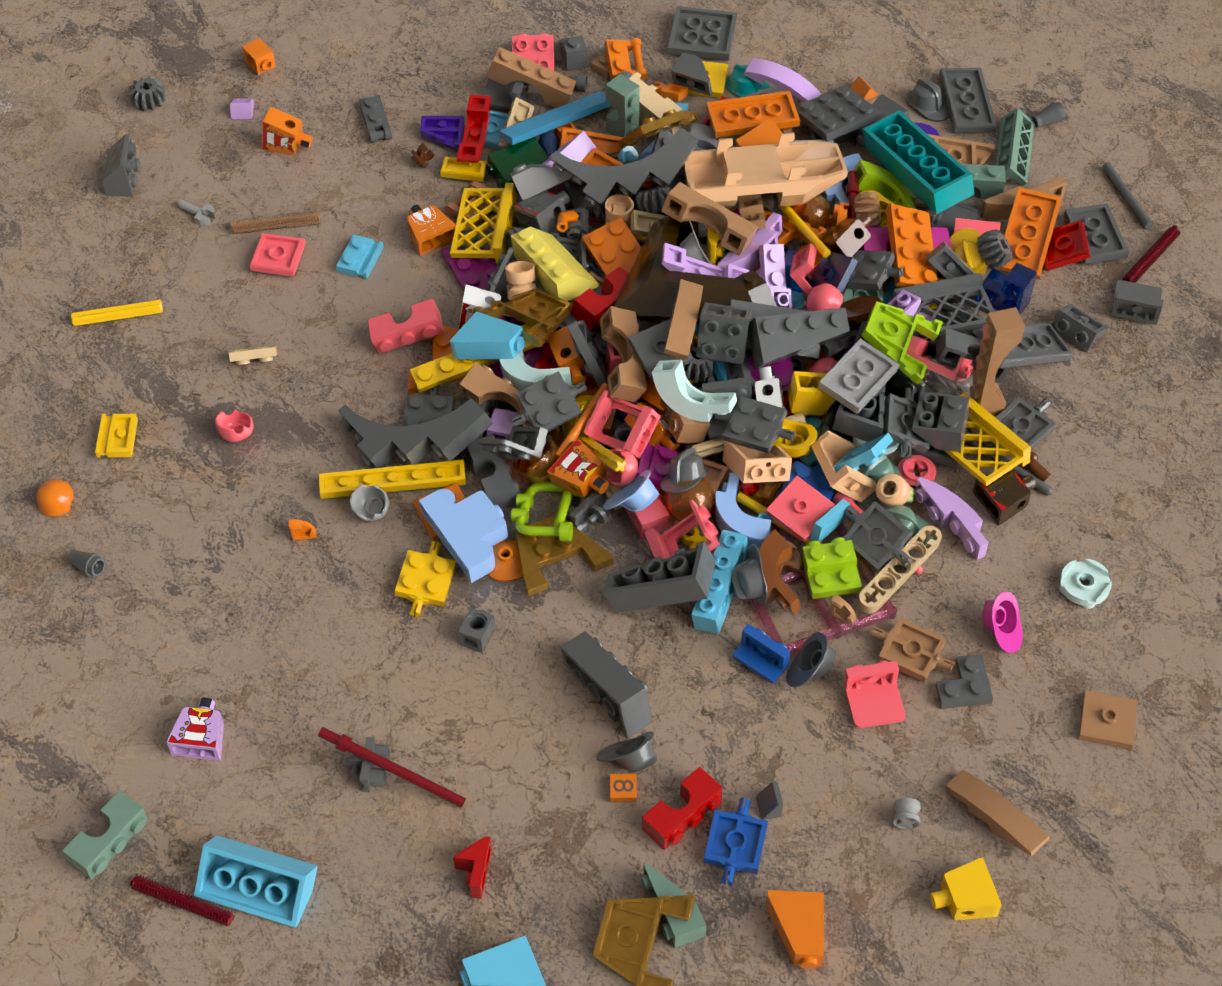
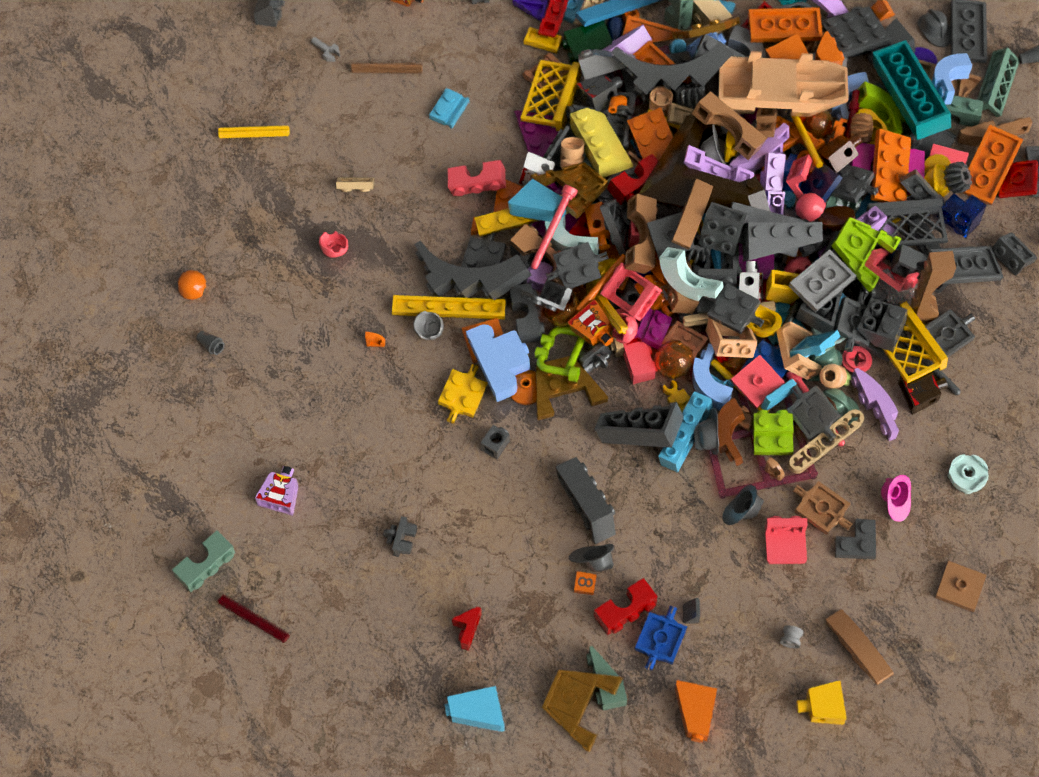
camera: 10 degrees right, 10 degrees up
yellow plate [95,414,138,458] -> none
medium azure slope [194,835,318,928] -> none
coral plate [250,233,306,277] -> none
dark red bar [318,727,466,808] -> none
orange torso [407,205,456,256] -> none
reddish brown plate [411,143,435,167] -> none
light blue piece [603,470,659,512] -> none
coral window [644,499,720,559] -> none
dark grey piece [660,448,709,493] -> none
blue bracket [733,624,790,683] -> none
reddish brown arm [1024,451,1051,482] -> none
none -> coral piece [531,185,578,269]
none -> orange slope [815,31,844,65]
none -> light blue arch [931,53,972,105]

